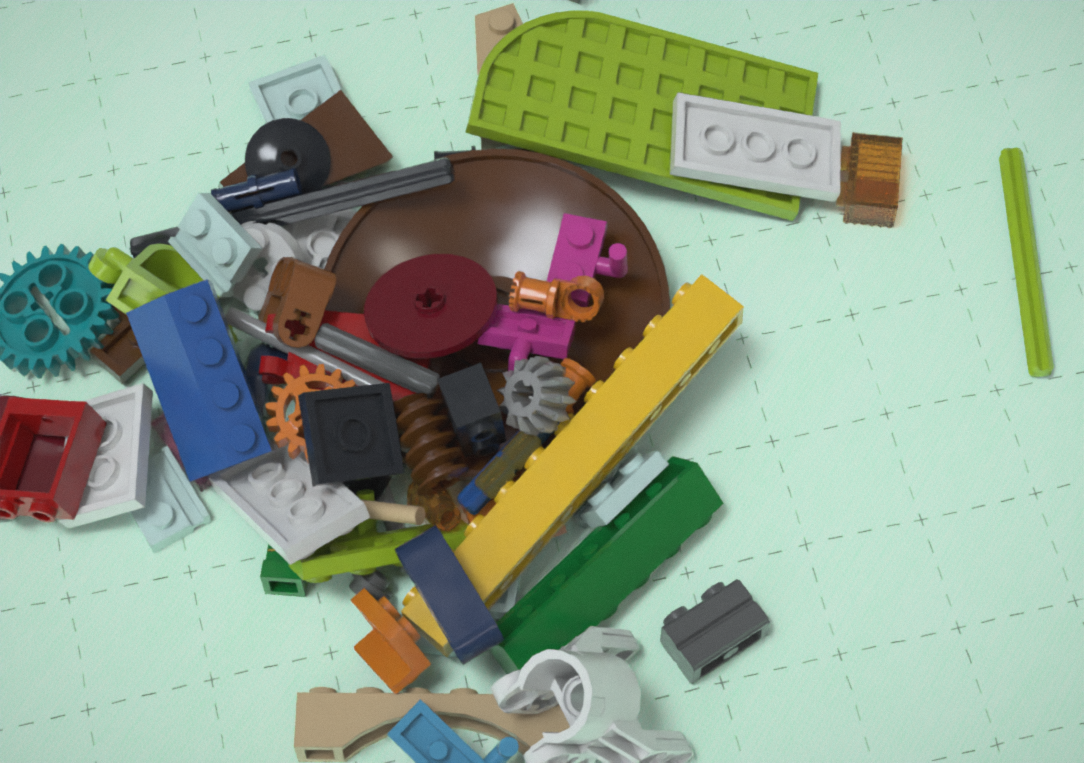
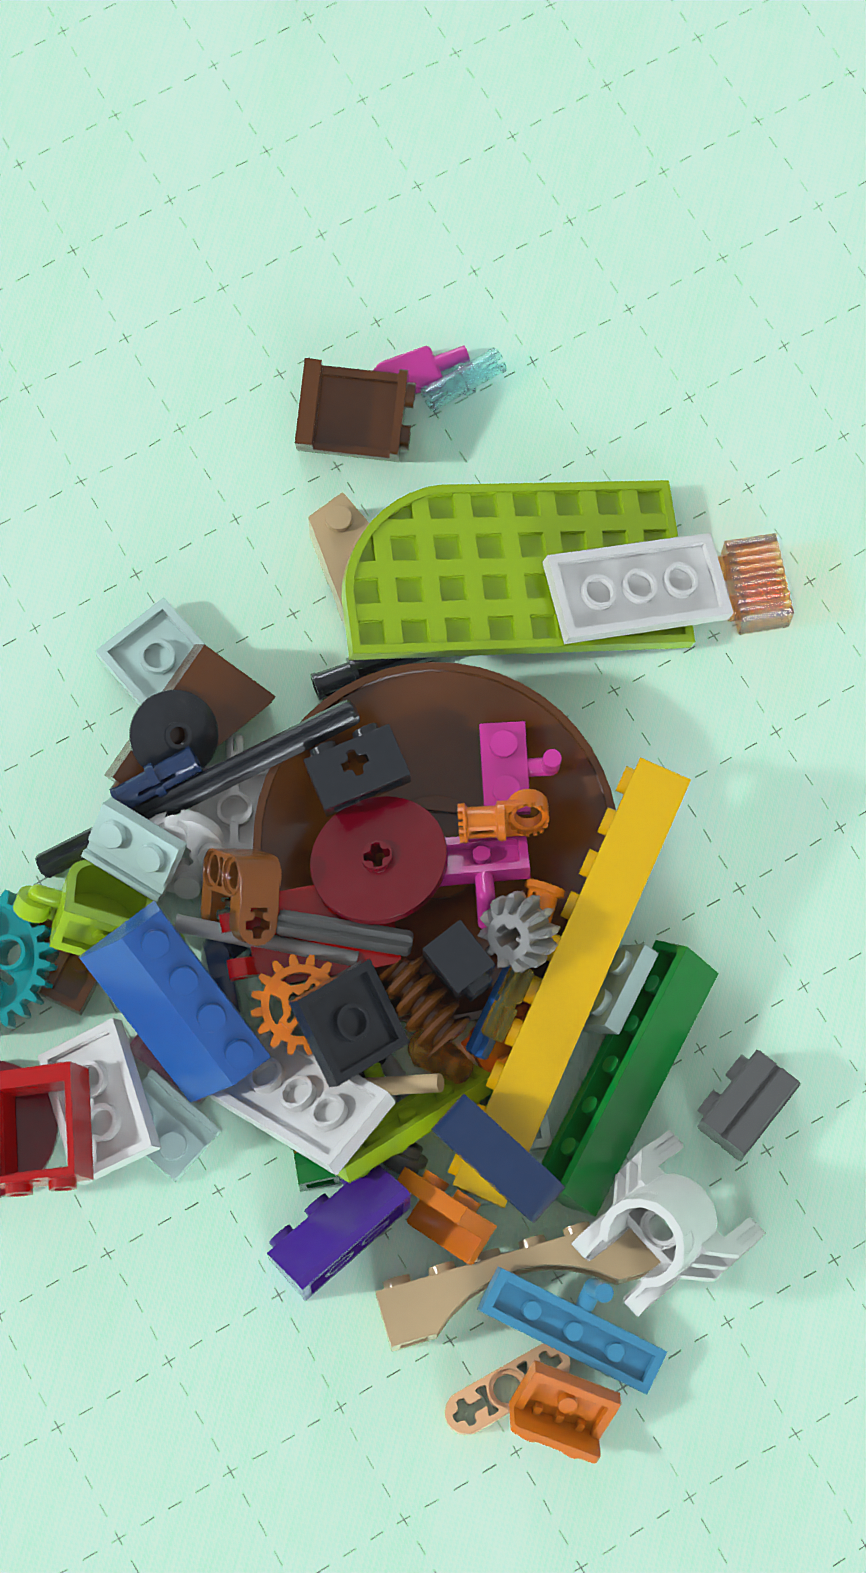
camera: 20 degrees left, 10 degrees up
none -> dark purple slope [267,1165,411,1302]
none -> black brick [304,723,411,817]

